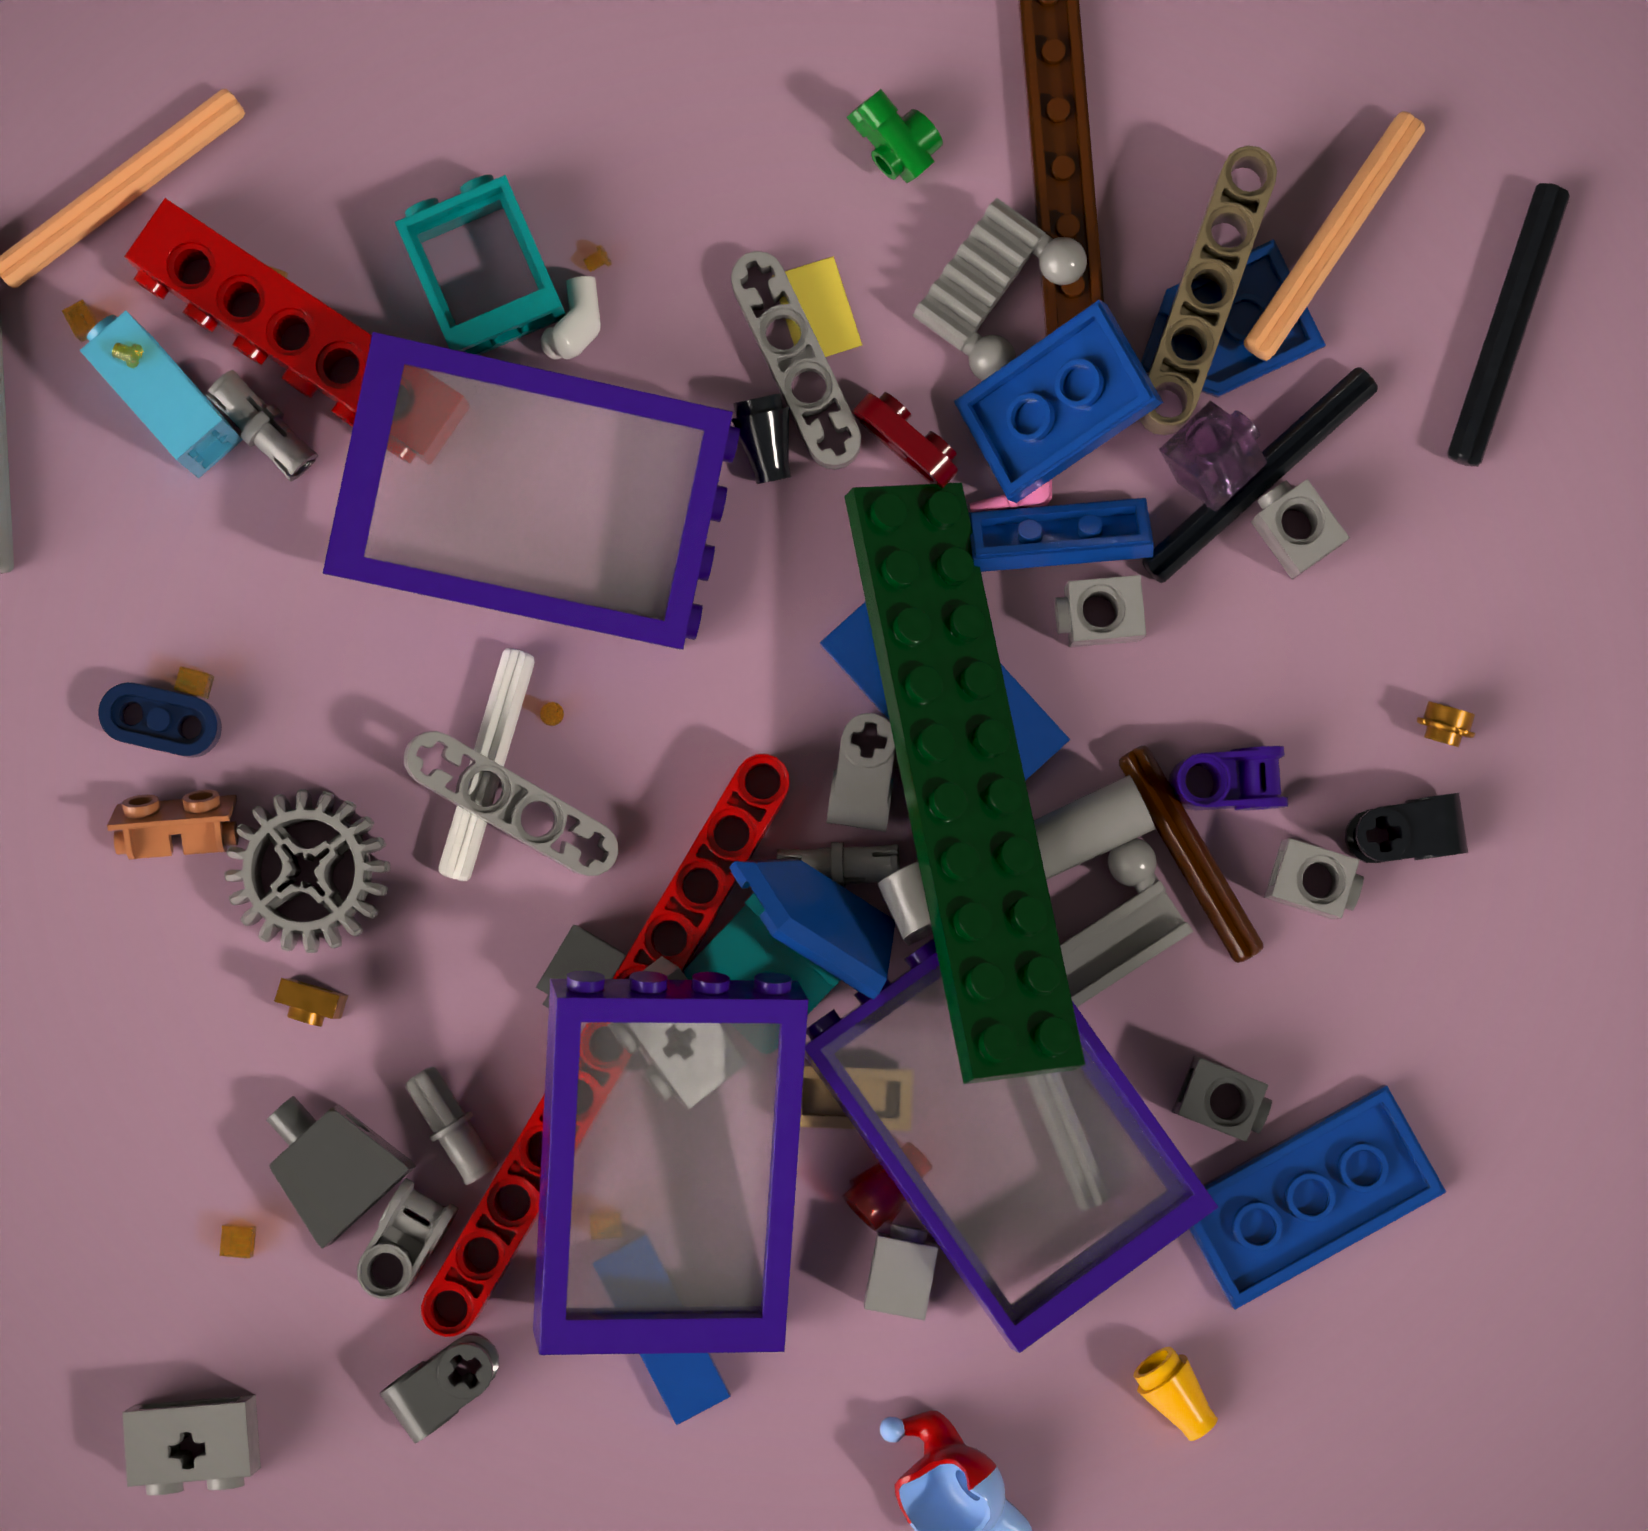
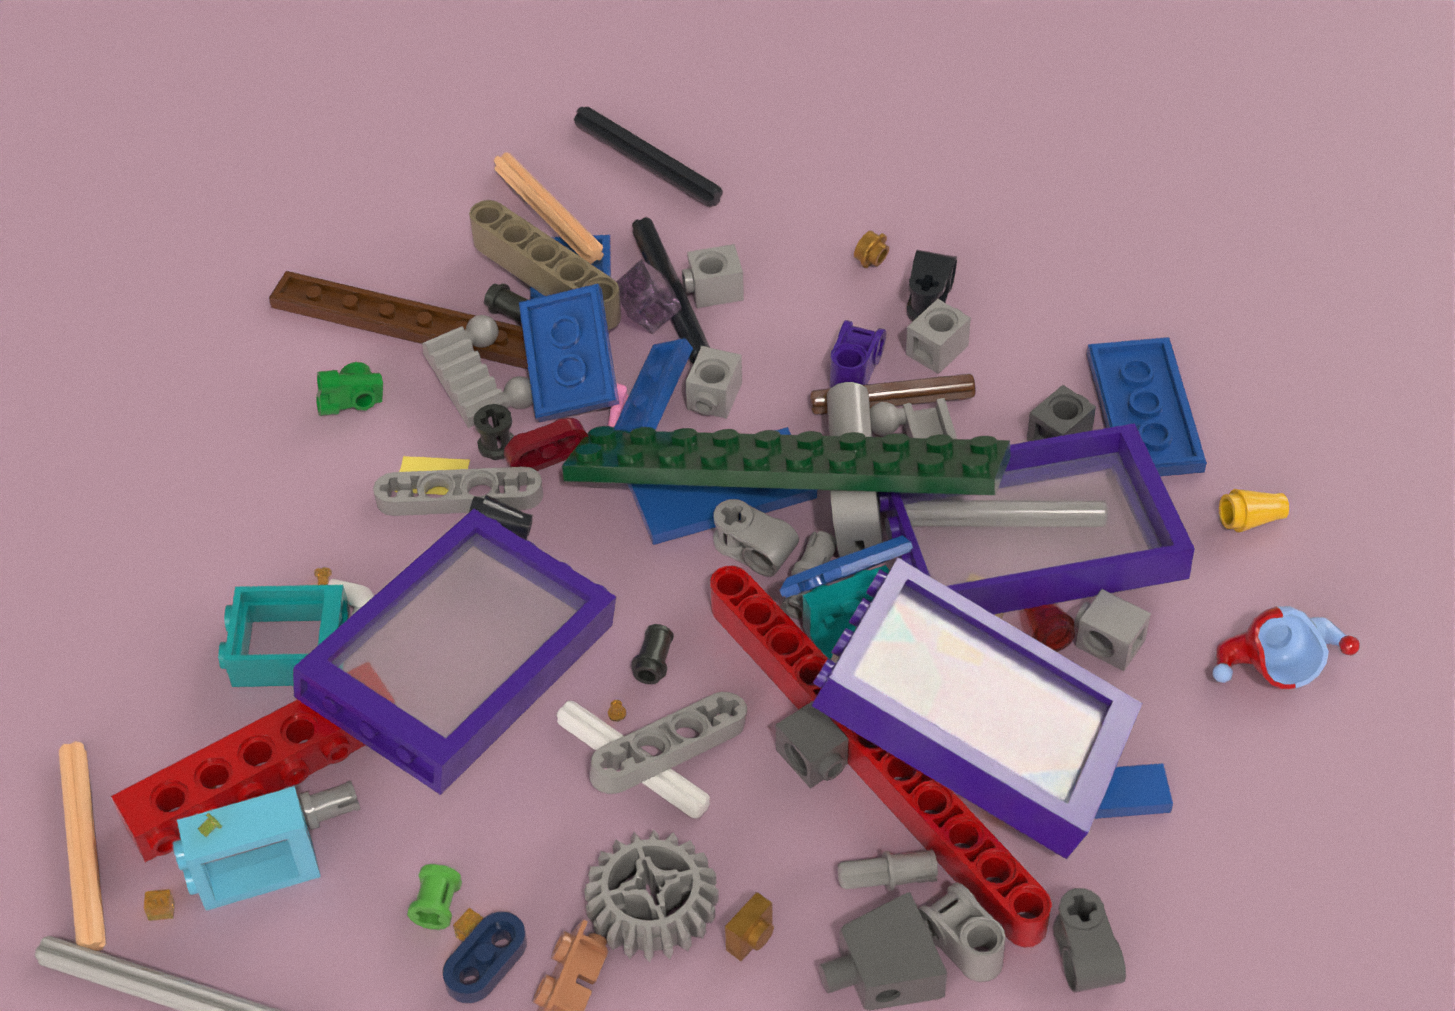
camera: 65 degrees left, 35 degrees down
none -> bright green bush [407,864,462,930]
none -> pearl dark grey bush [473,404,514,460]
none -> pearl dark grey pin [484,283,528,324]
none -> pearl dark grey pin [631,624,674,685]

